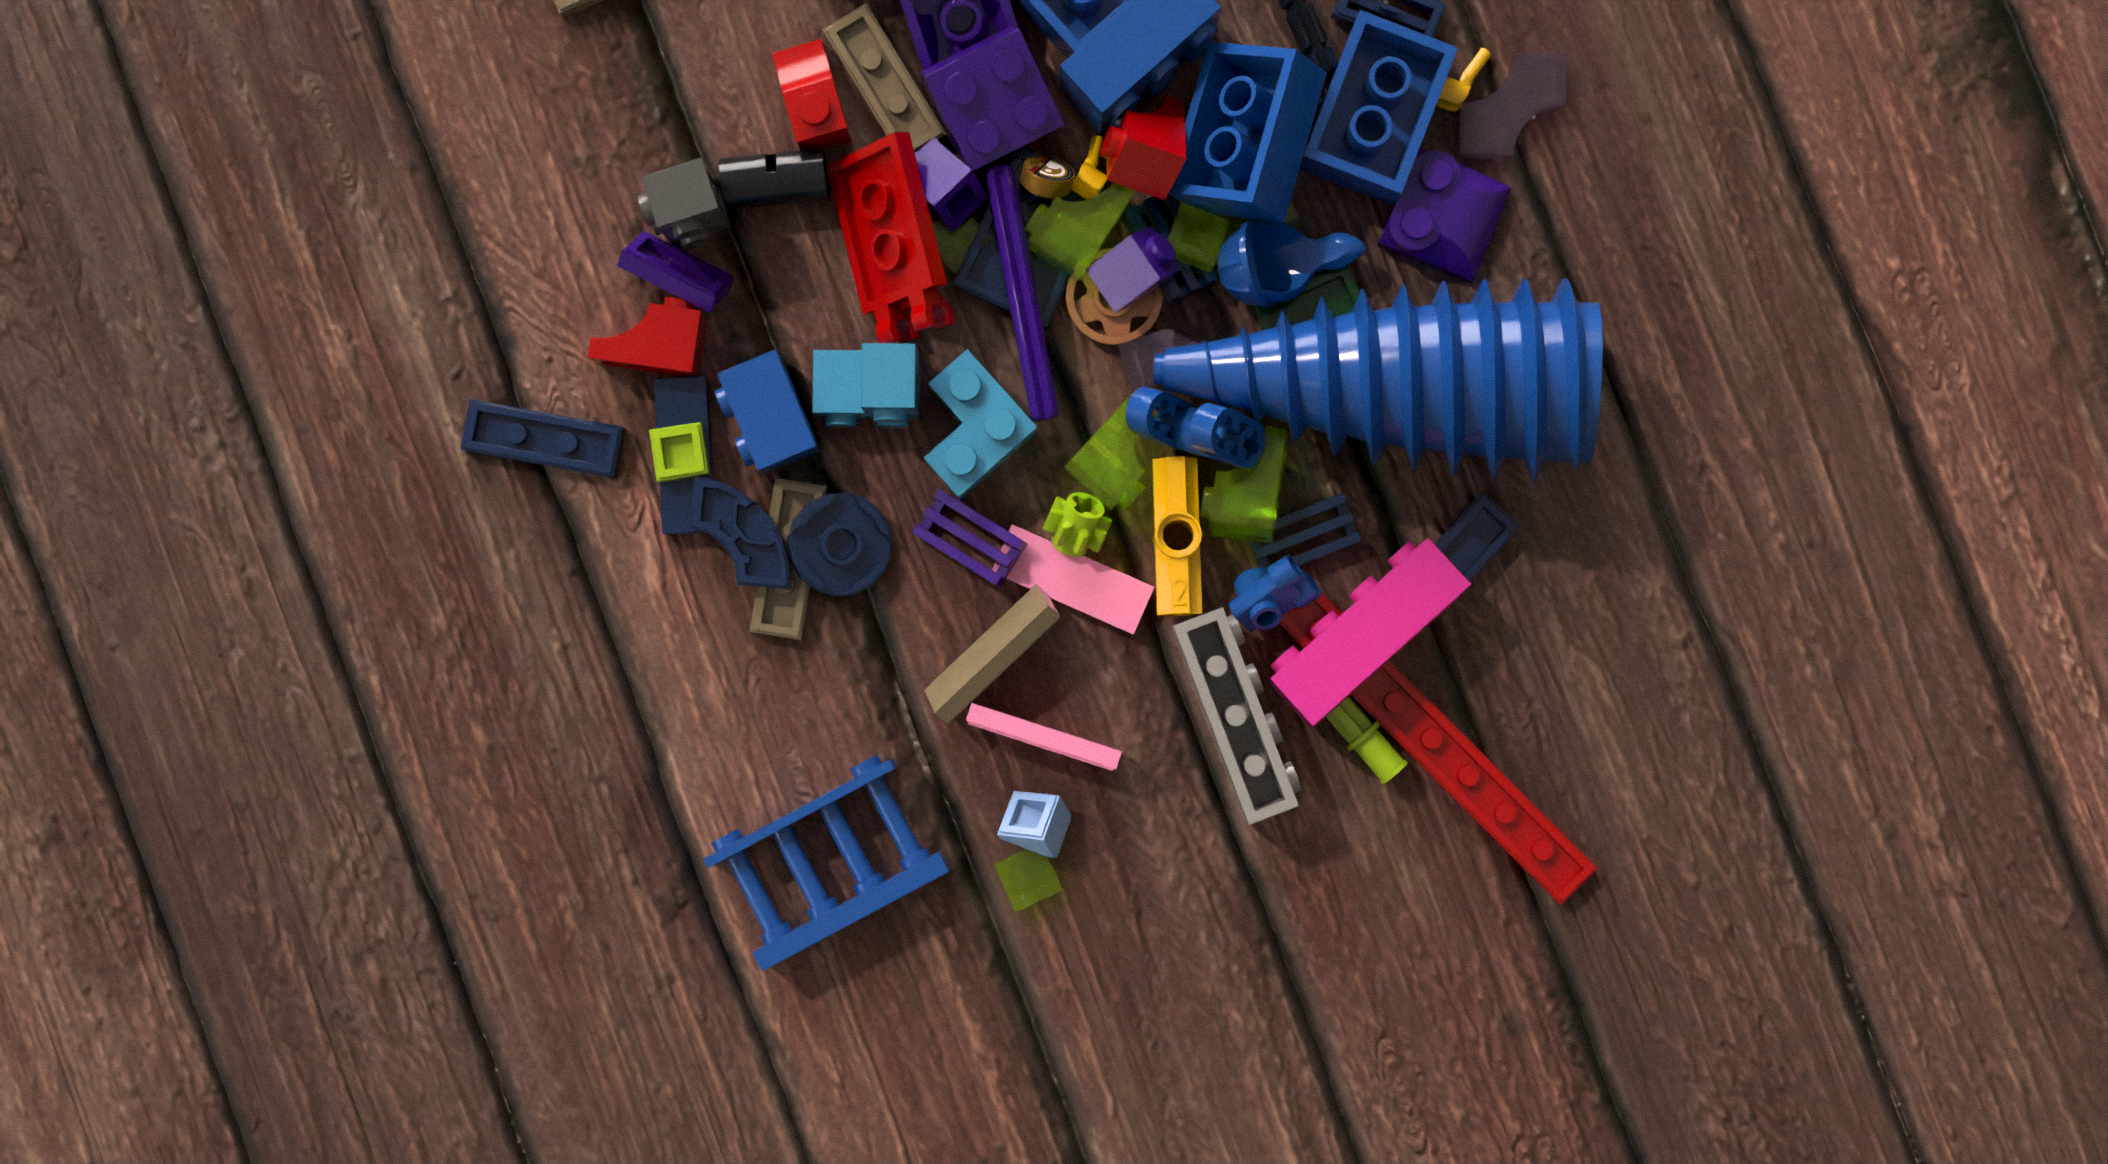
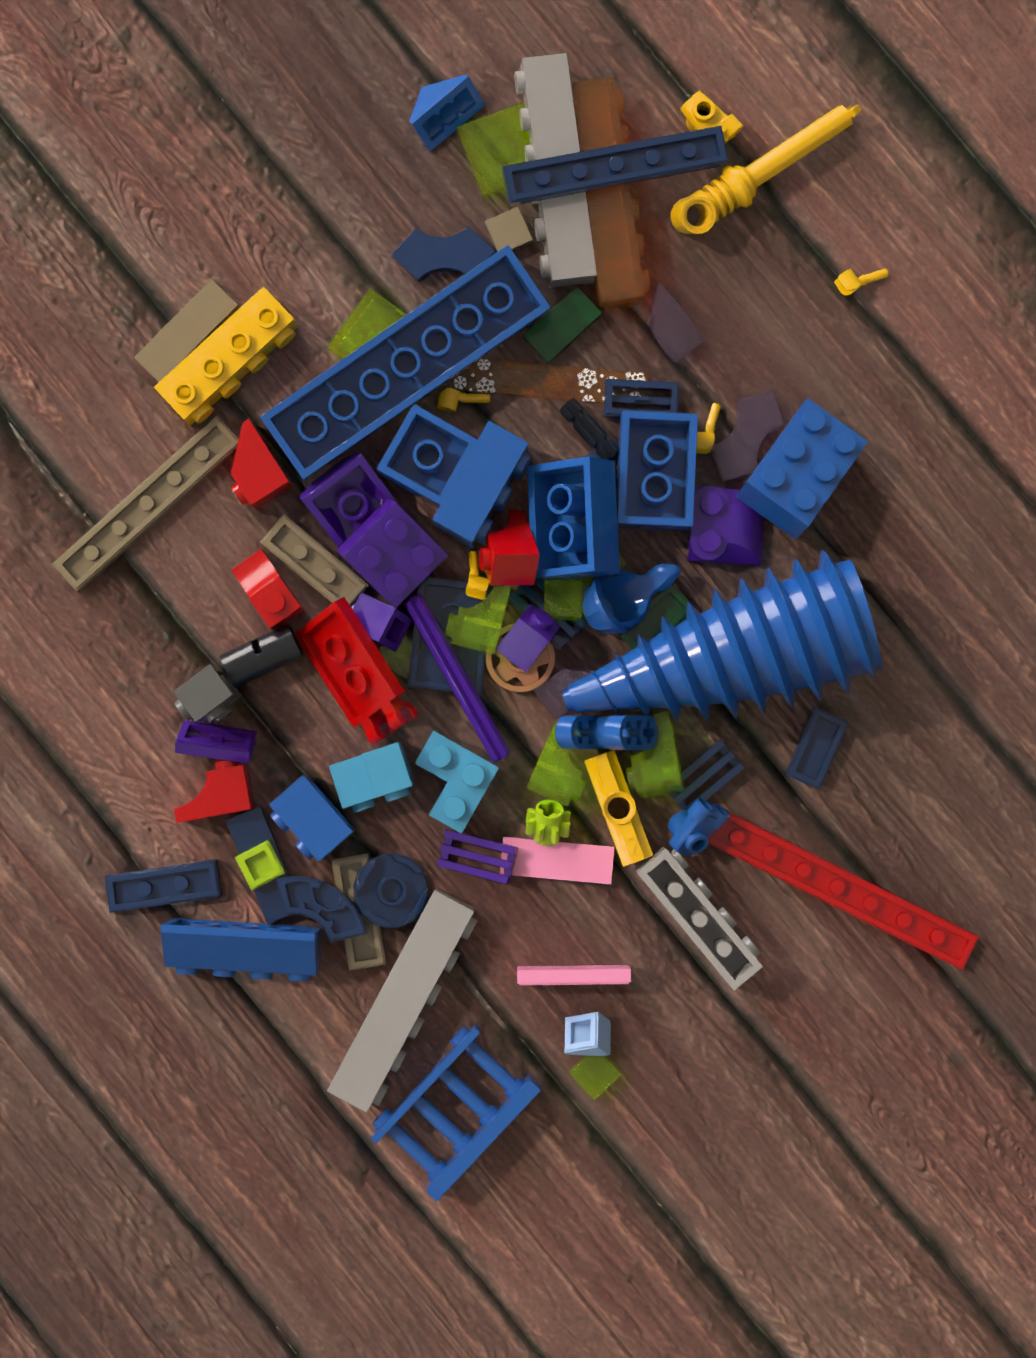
camera: 20 degrees left, 0 degrees up
dark tan tile [924,584,1061,724] -> none
tile [1020,155,1075,199] -> none
dark pink brick [1269,538,1471,730] -> none
lime axle [1326,697,1408,785] -> none
none -> blue slope [161,918,323,981]
none -> light grey brick [327,888,478,1113]
none -> blue brick [735,398,868,540]

